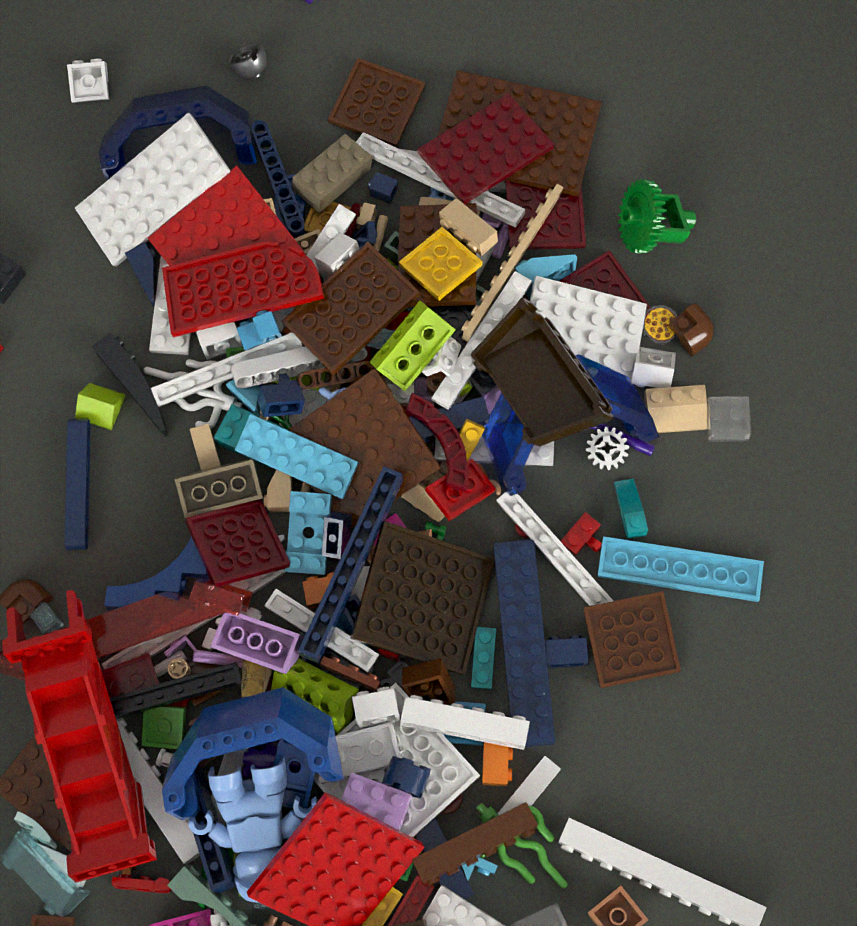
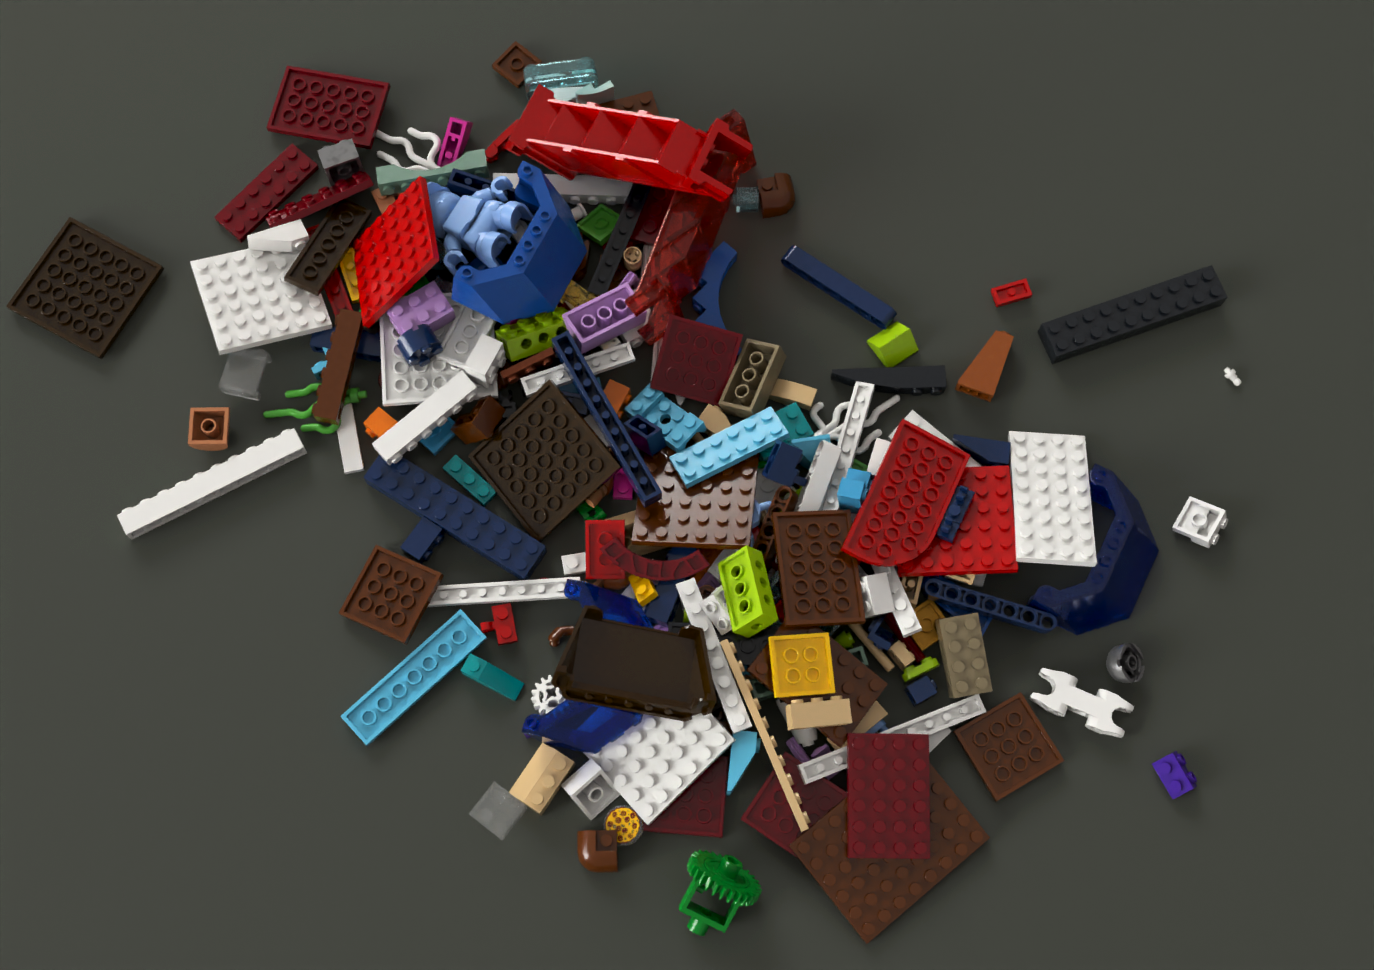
camera: 120 degrees right, 0 degrees up
none -> reddish brown arm [548,625,574,647]
none -> white plate [561,552,586,576]
none -> lime plate [901,656,940,683]
none -> dark blue plate [935,485,975,543]
none -> dark orange slope [955,330,1014,402]
none -> white piece [1029,668,1134,738]

